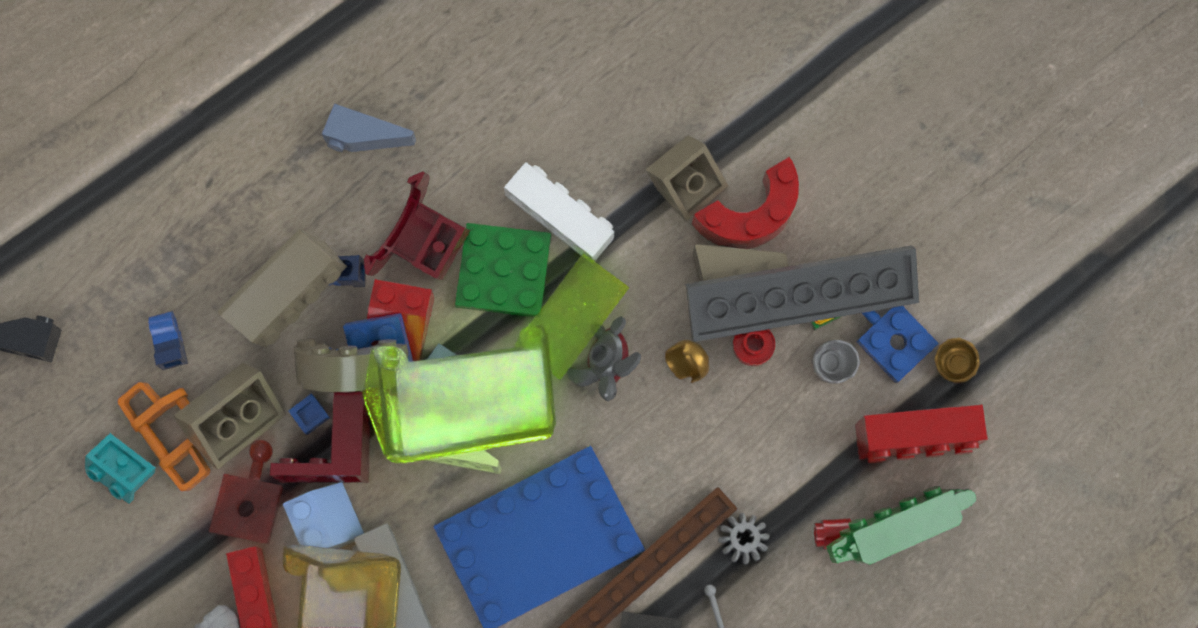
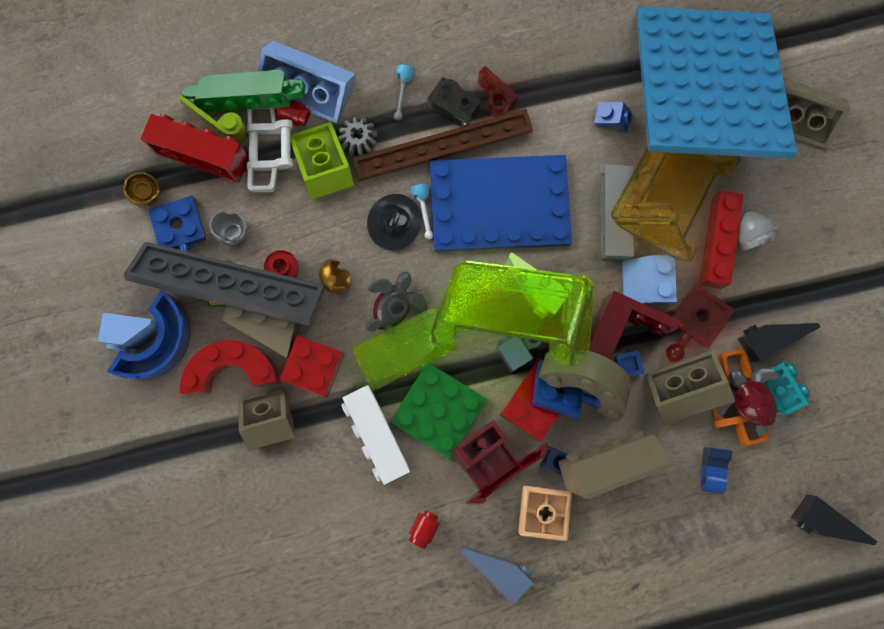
camera: 155 degrees left, 5 degrees up
none -> light blue slope [98,313,158,352]
none -> blue brick [107,290,190,380]
none -> lime door [178,95,248,143]
none -> white bar [246,108,293,192]
none -> light blue slope [258,40,356,124]
none -> red brick [280,335,345,398]
none -> lime slope [290,122,355,200]
none -> black hat [367,194,421,251]
none -> red brick [408,510,440,549]
none -> hinge [411,184,434,240]
none -> light nougat brick [518,486,572,541]
none -> dark red animal [716,369,786,437]
none -> black slope [738,323,821,363]

